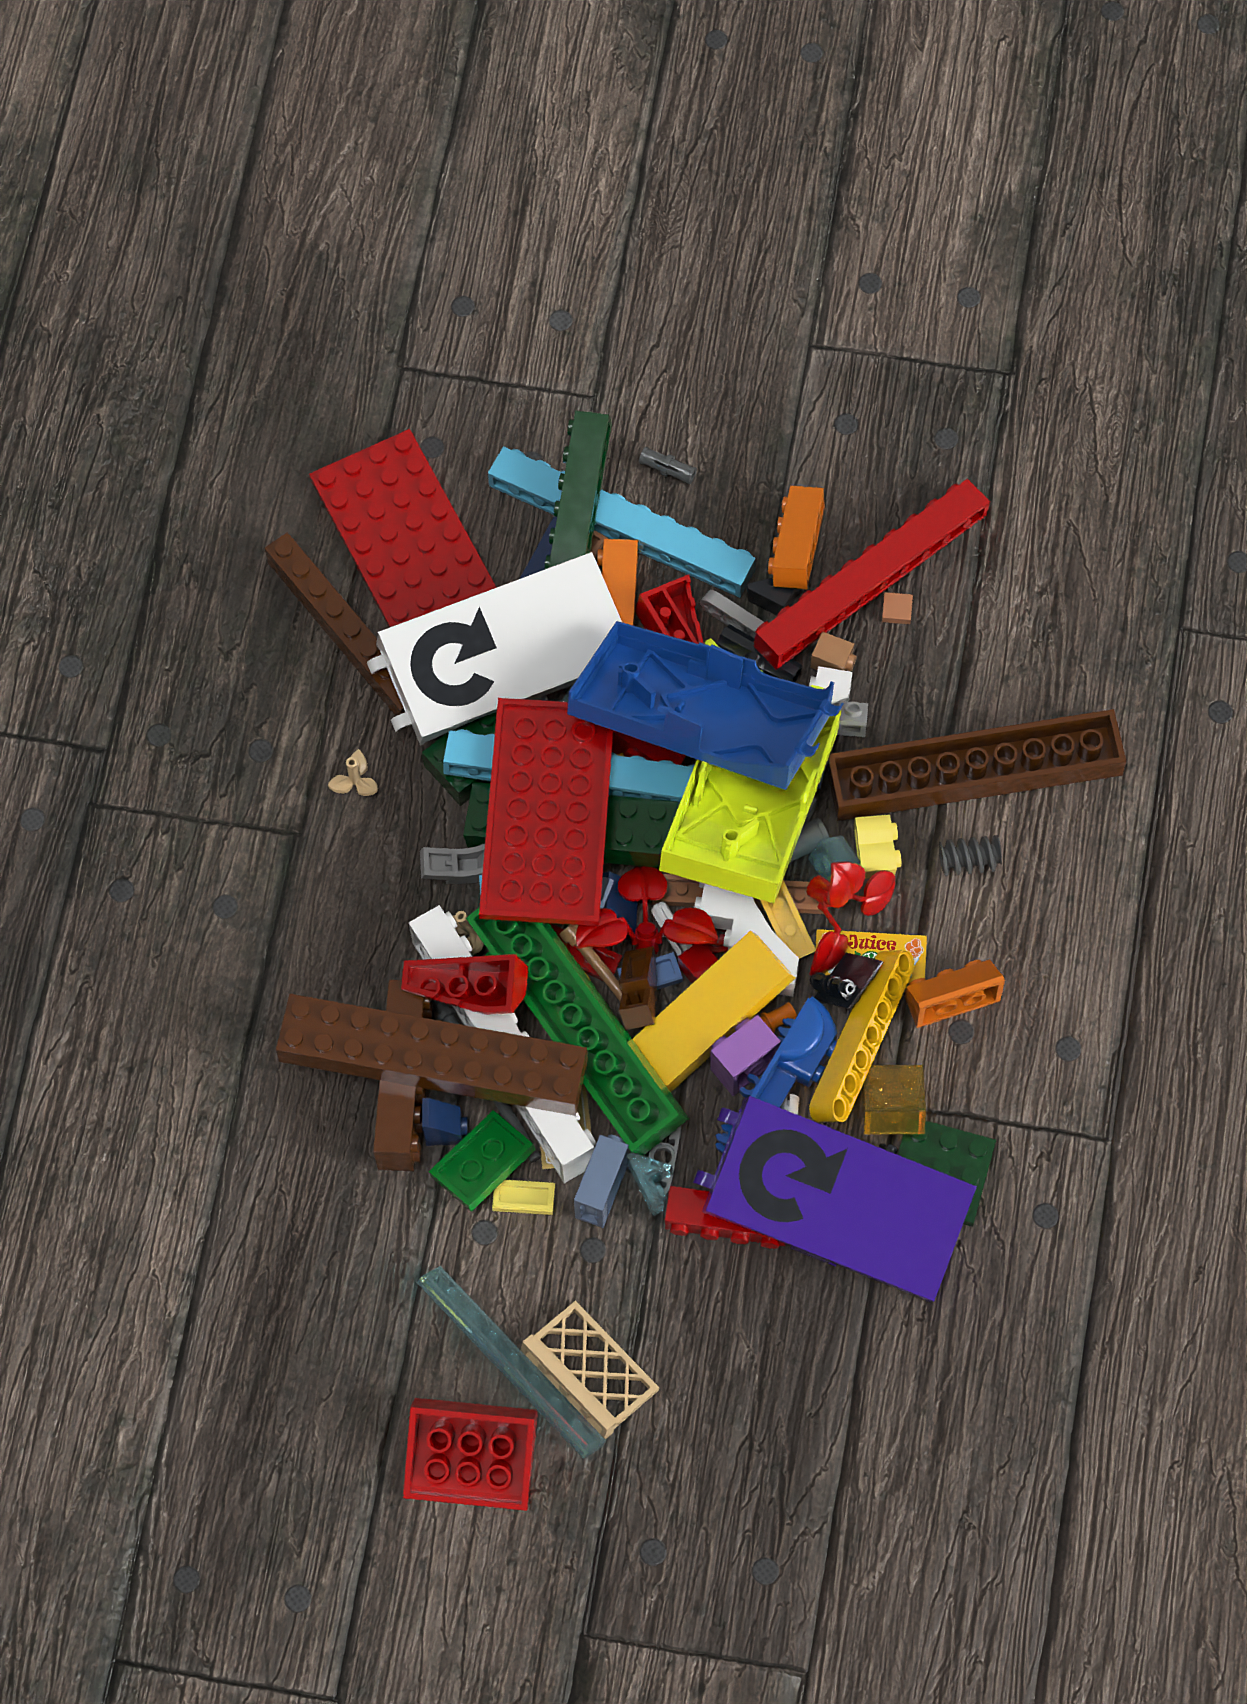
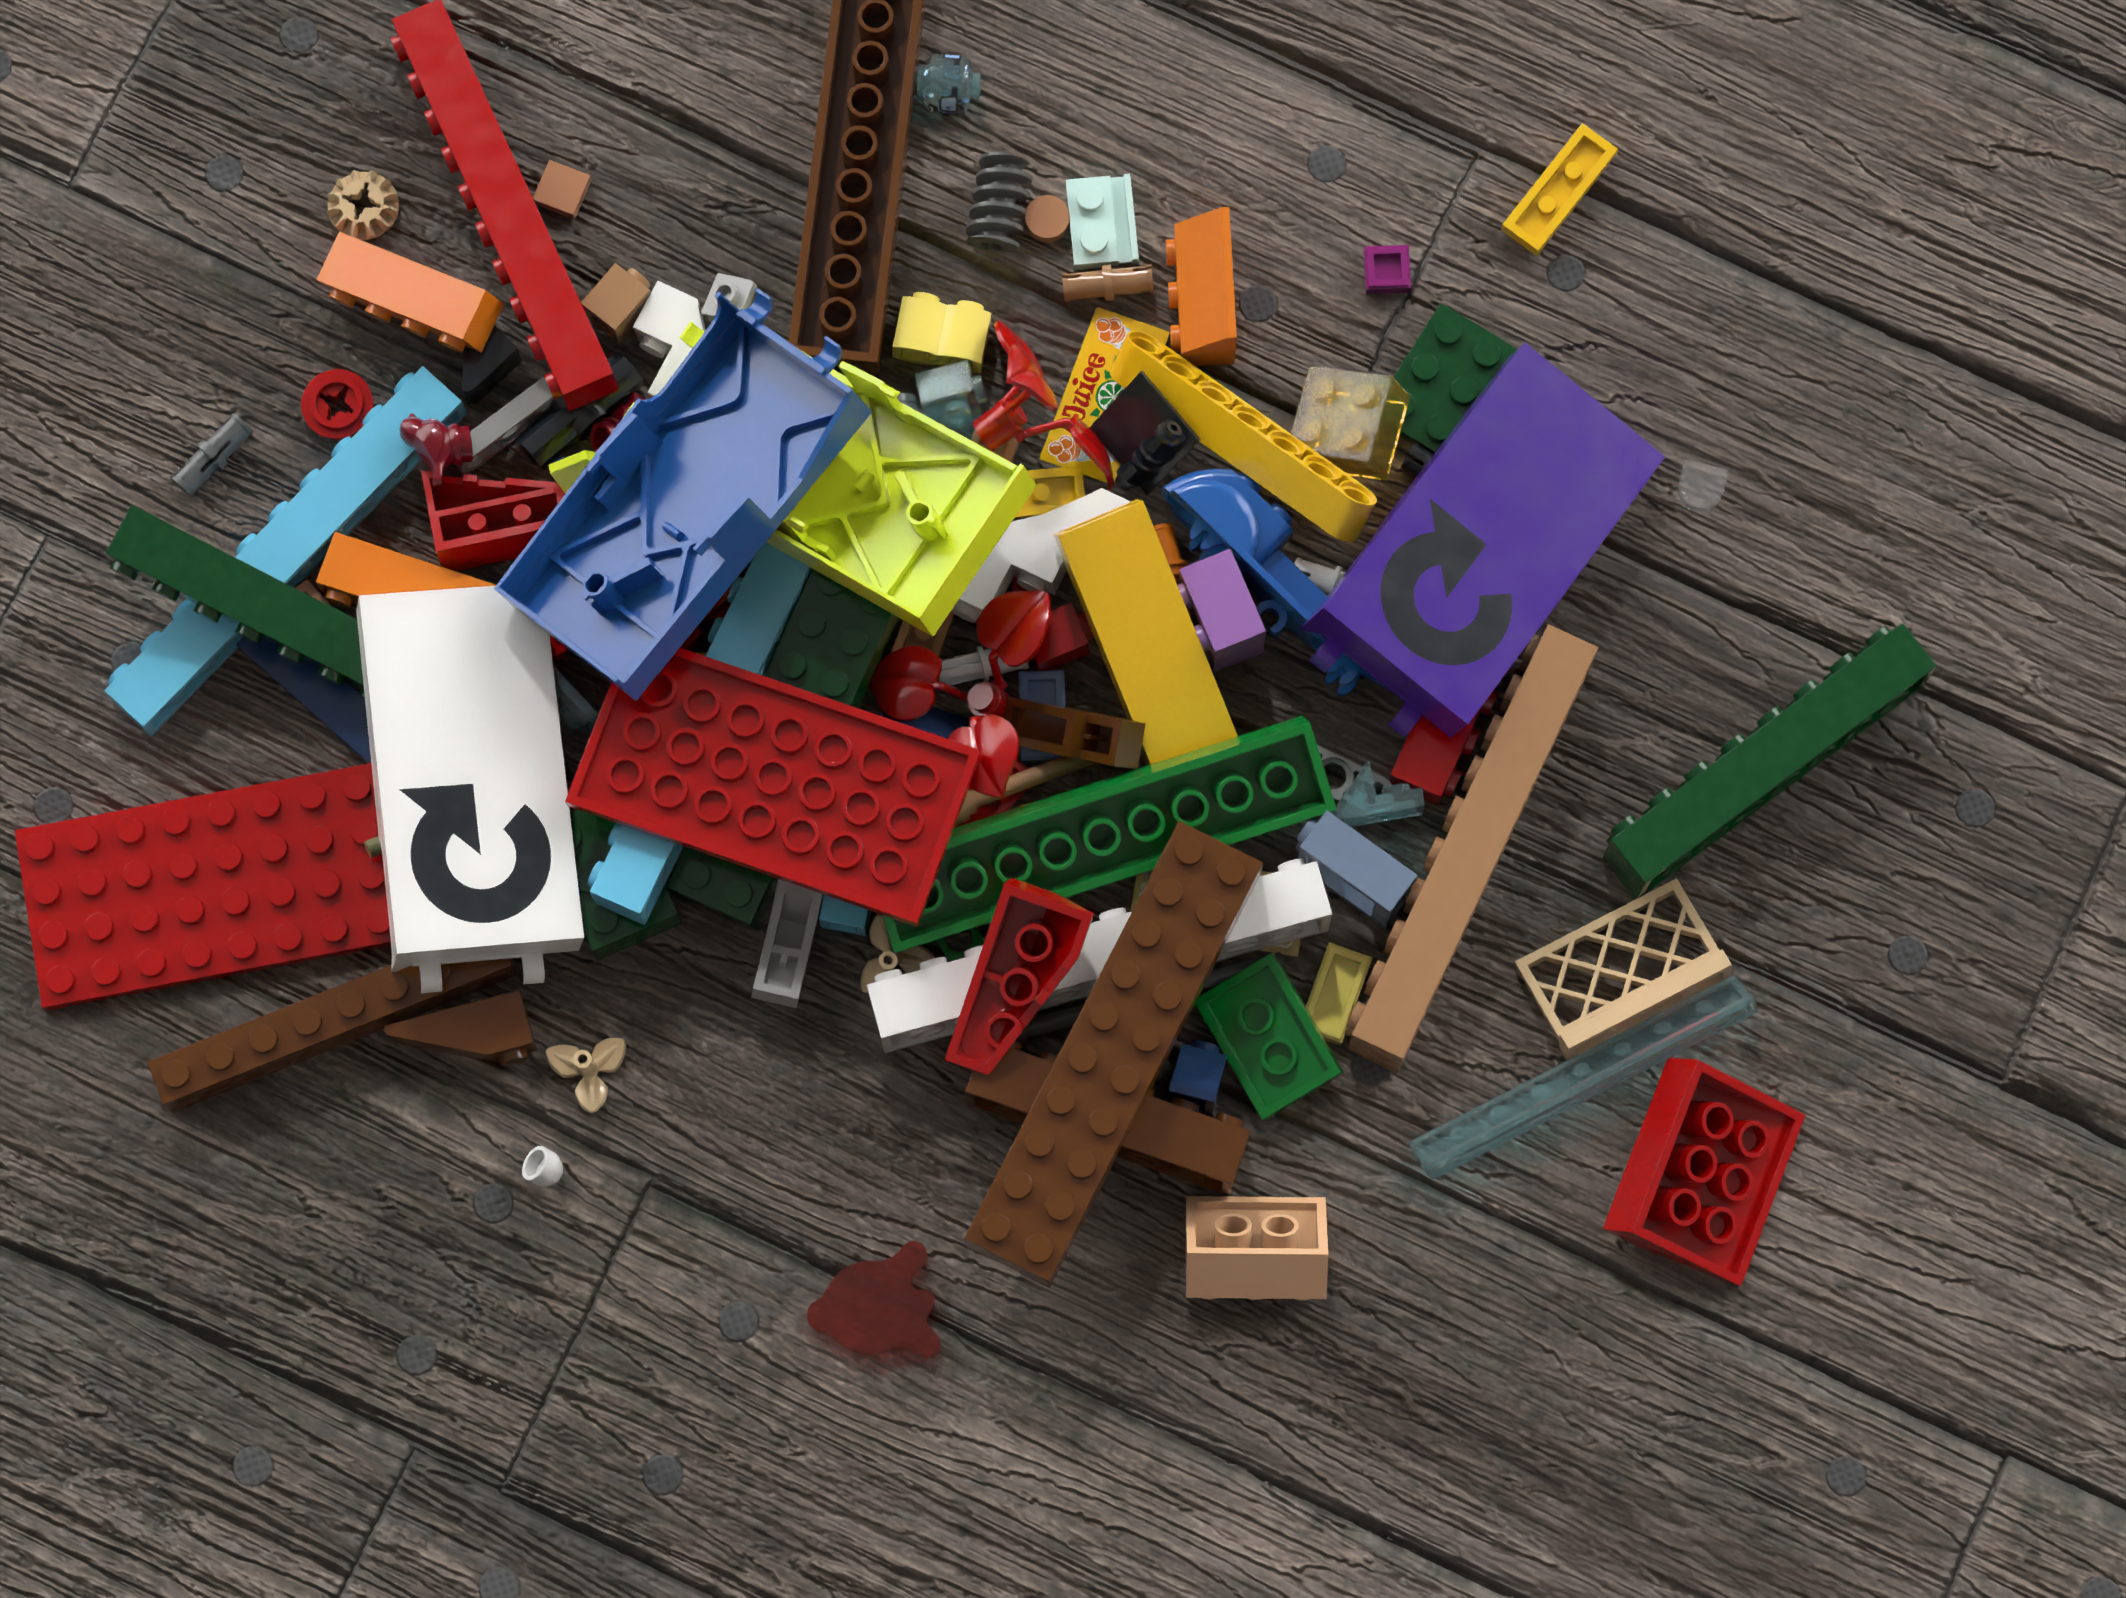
camera: 75 degrees left, 10 degrees up
none -> red gear [301,369,374,441]
none -> tan gear [327,170,399,240]
none -> reddish brown slope [384,990,537,1066]
none -> dark red animal [399,413,473,488]
none -> white hinge [522,1146,563,1187]
none -> clear red tile [807,1241,941,1358]
none -> clear light blue head [917,54,981,114]
none -> nougat tile [1025,195,1070,243]
none -> medium nougat pin [1062,264,1154,302]
none -> light aqua plate [1066,174,1139,270]
none -> light nougat slope [1185,1196,1328,1301]
none -> medium nougat brick [1344,624,1599,1074]
none -> magenta tile [1363,245,1411,294]
none -> yellow plate [1501,123,1618,256]
none -> dark green brick [1602,622,1937,899]
none -> clear tile [1677,460,1729,512]

